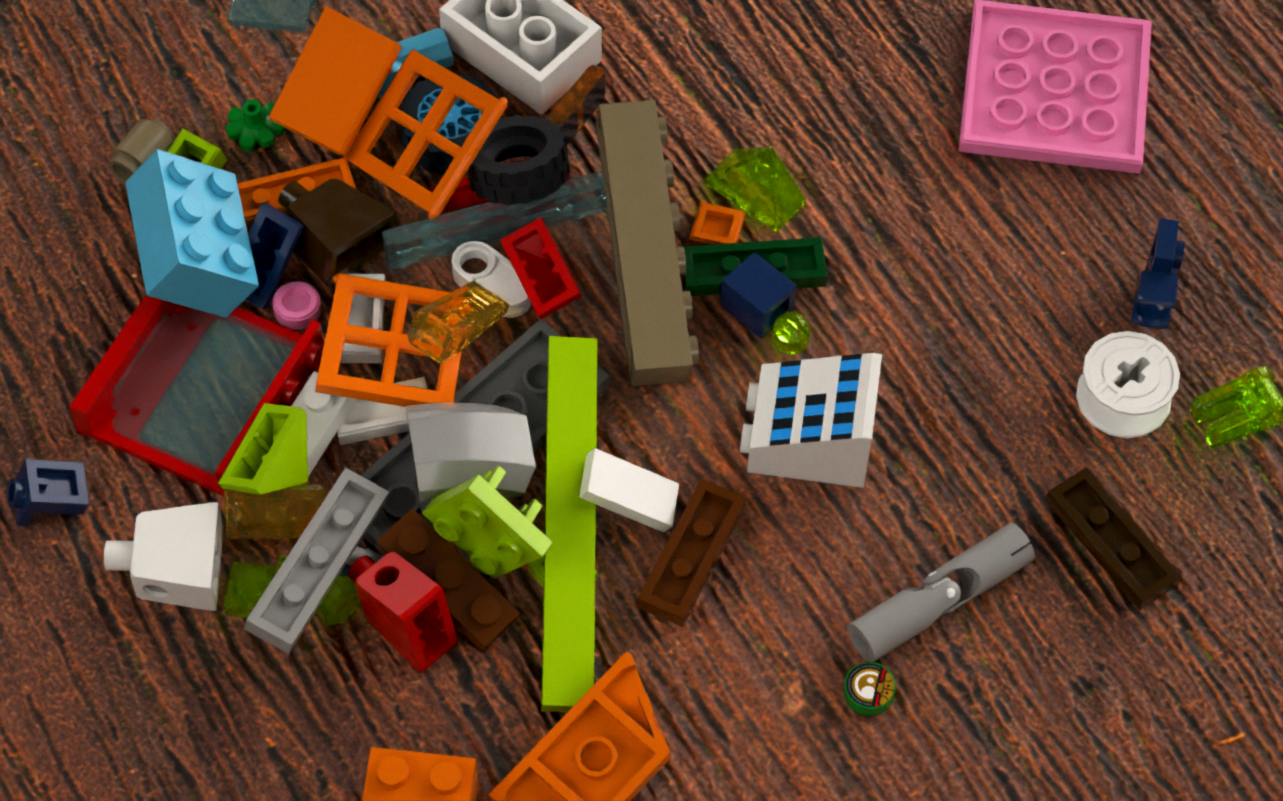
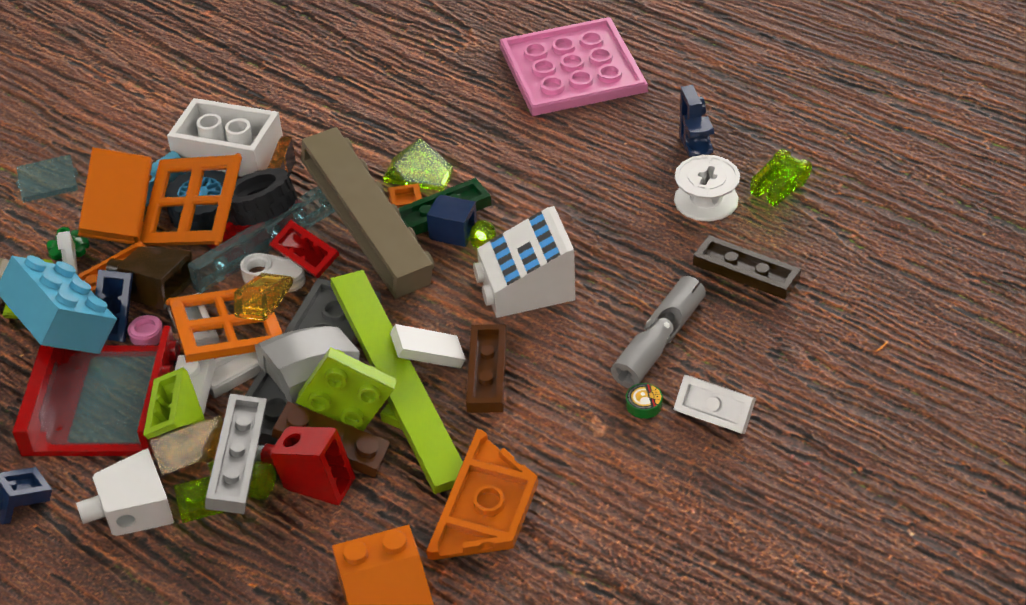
camera: 20 degrees left, 15 degrees down
none -> white tile [56,231,78,275]
none -> white plate [673,375,756,434]

